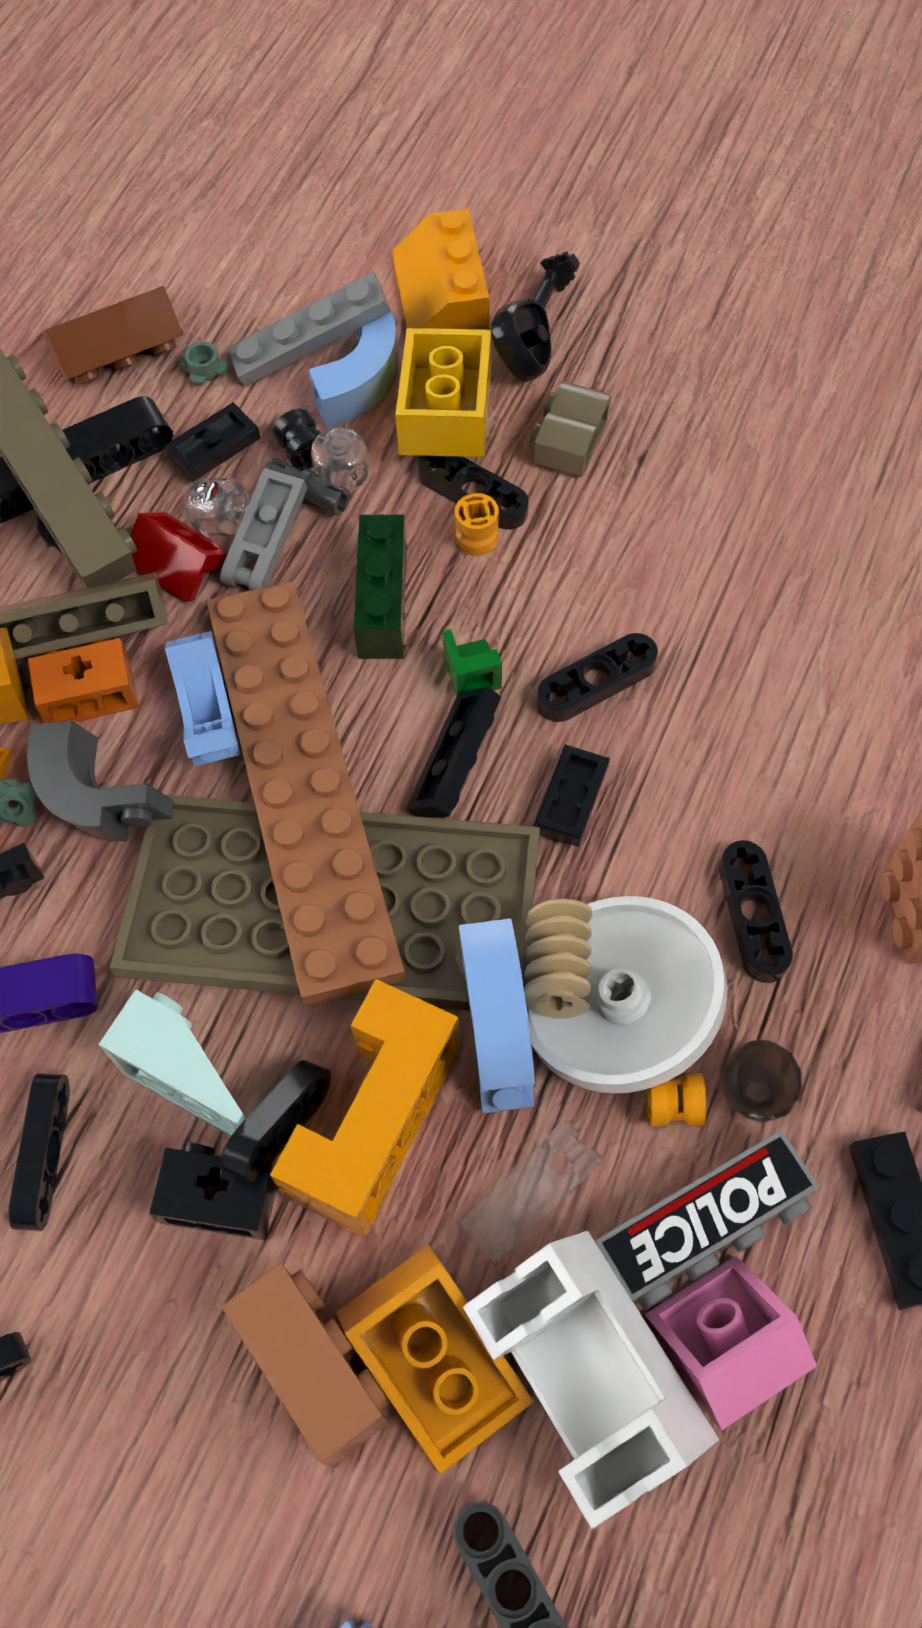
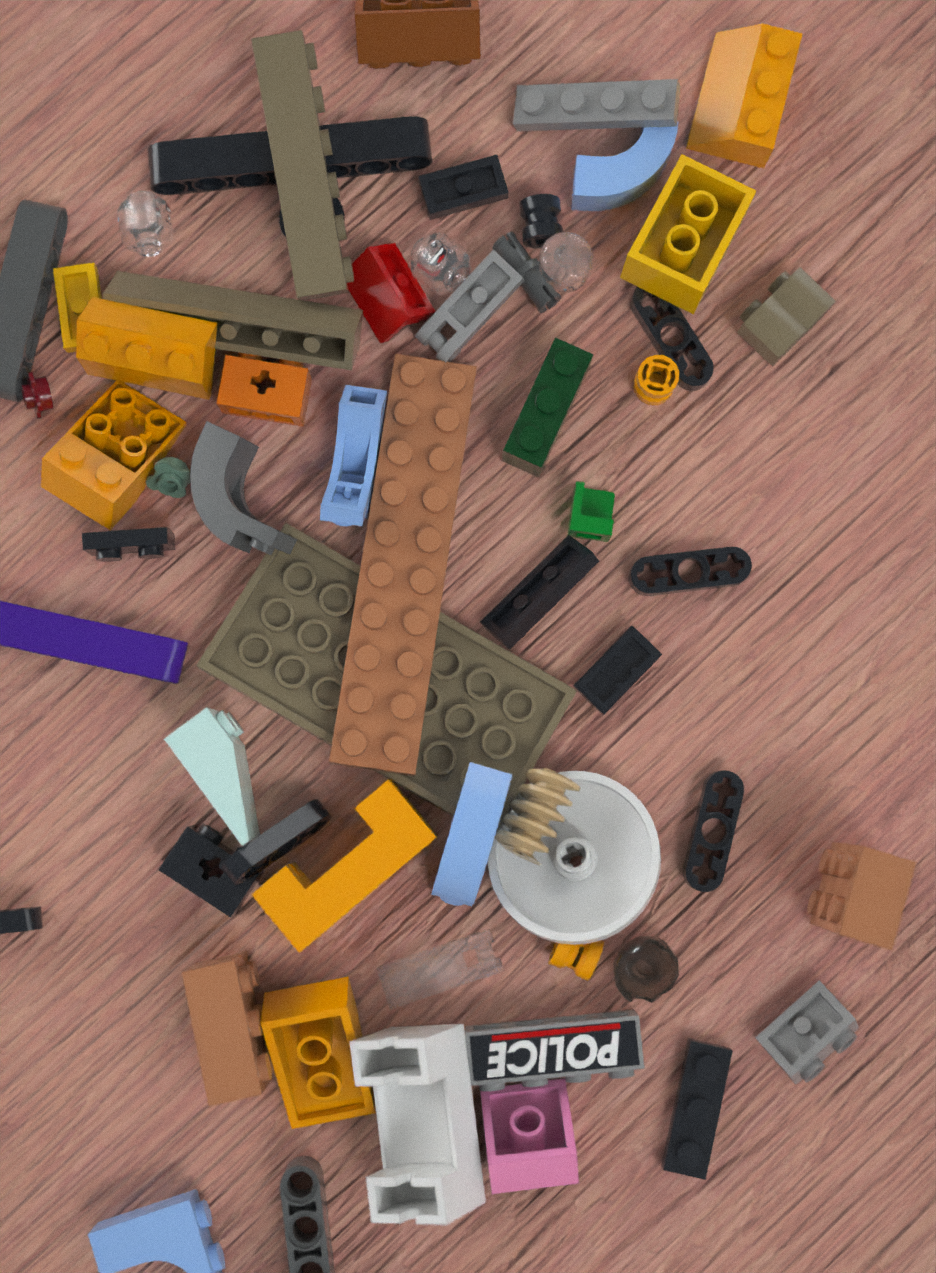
camera: 20 degrees right, 20 degrees up
black beam [9,1073,70,1231] -> none
sand green plate [179,342,228,385] -> none
black piece [491,251,580,382] -> none

